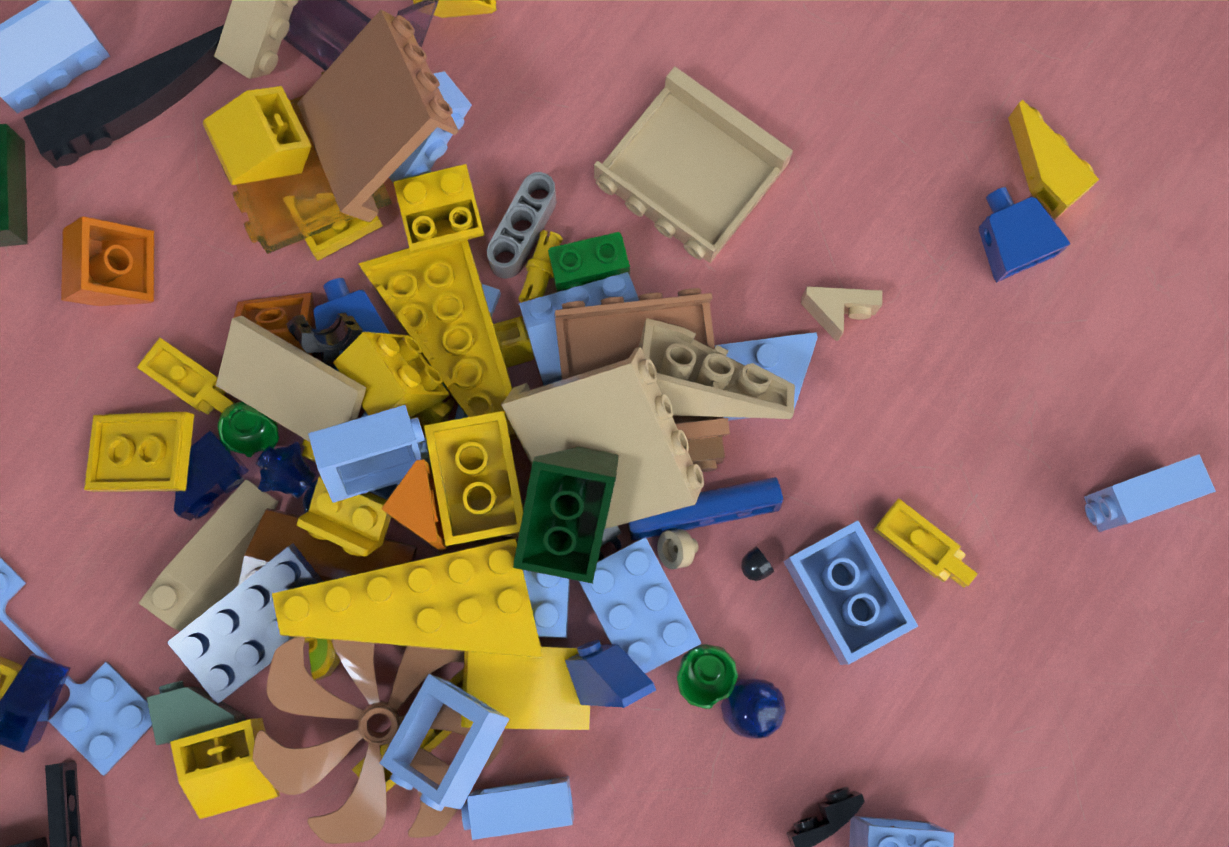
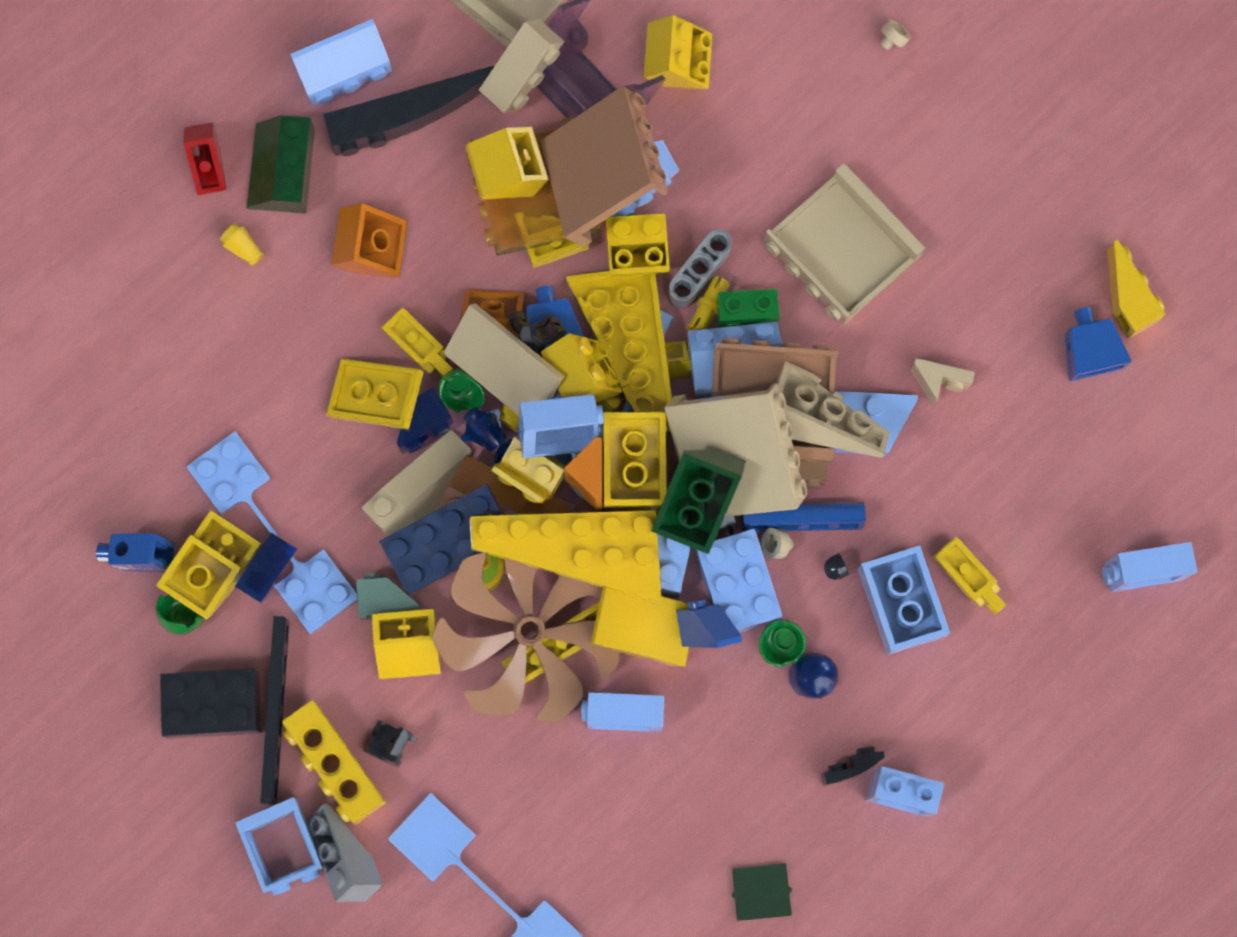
camera: 10 degrees right, 0 degrees up
light blue window [379,674,509,811] -> none

